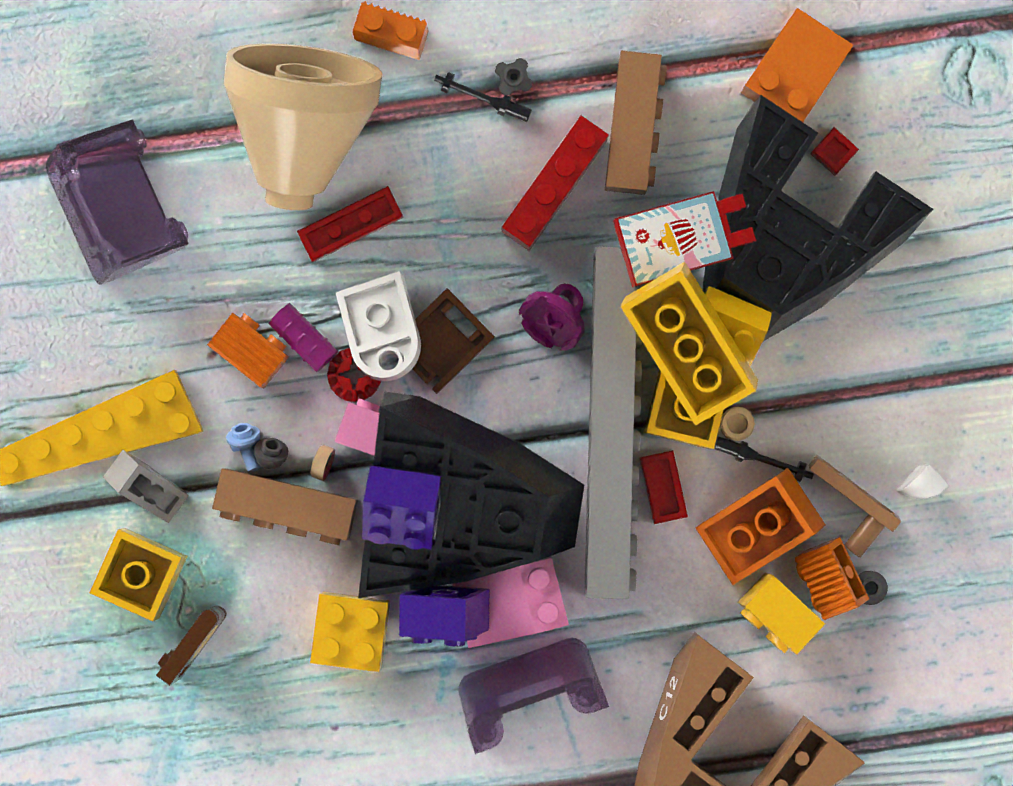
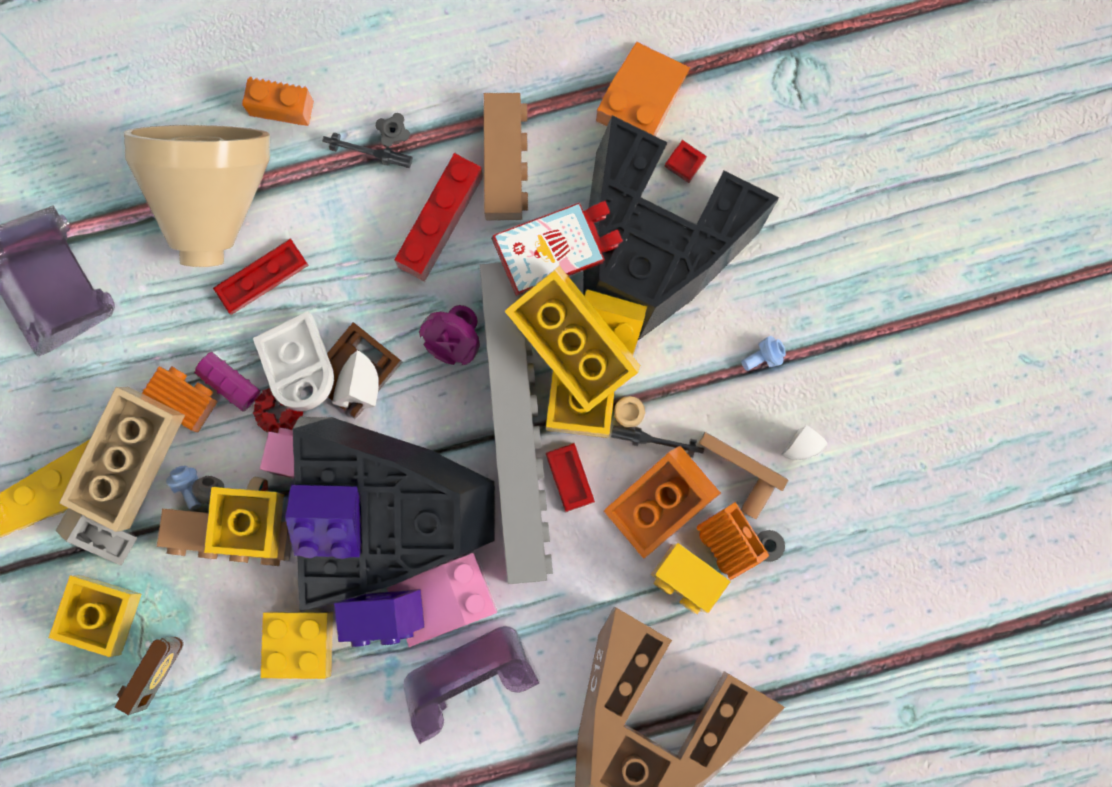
camera: 10 degrees left, 5 degrees down
none -> tan brick [59,387,185,532]
none -> yellow brick [204,487,284,558]
none -> white brick [332,350,378,409]
none -> light blue plate [741,336,786,371]

